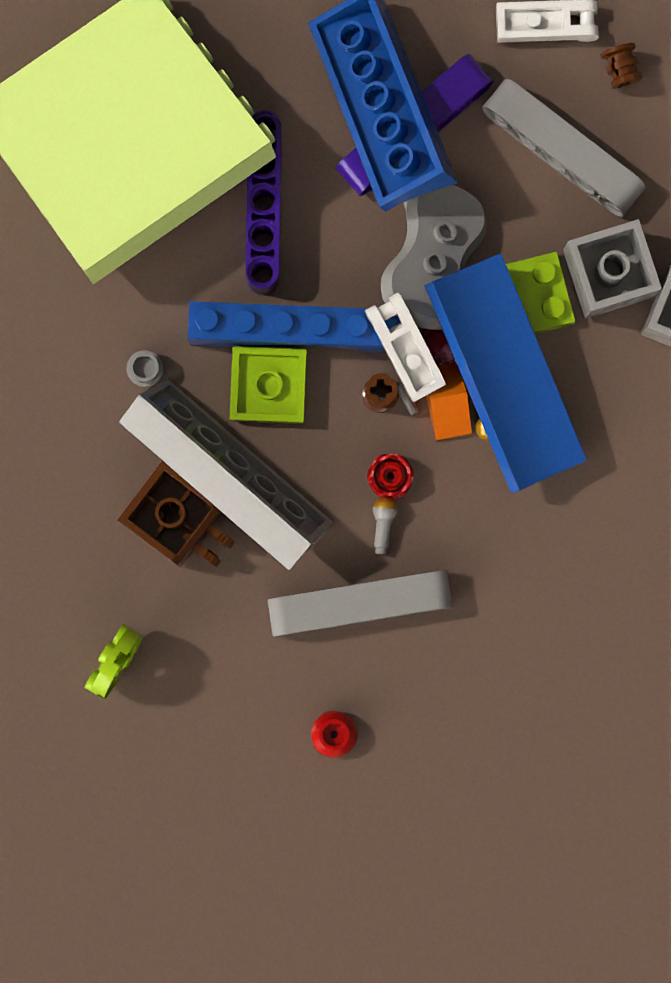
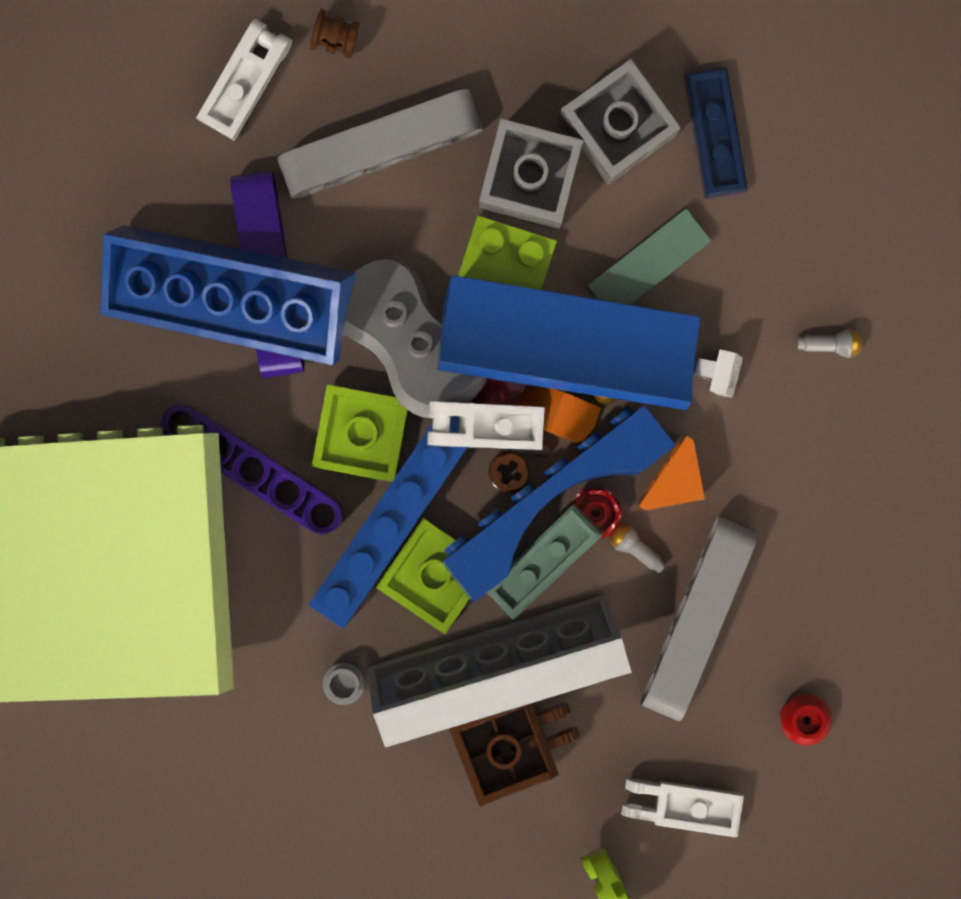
camera: 55 degrees left, 5 degrees up
none -> lime plate [312,384,408,482]
none -> blue arch [442,405,676,603]
none -> sand green tile [487,503,603,620]
none -> sand green tile [587,209,712,305]
none -> white hinge [621,778,744,838]
none -> orange slope [635,436,705,510]
none -> white tile [694,349,743,398]
none -> light grey piece [797,329,863,358]

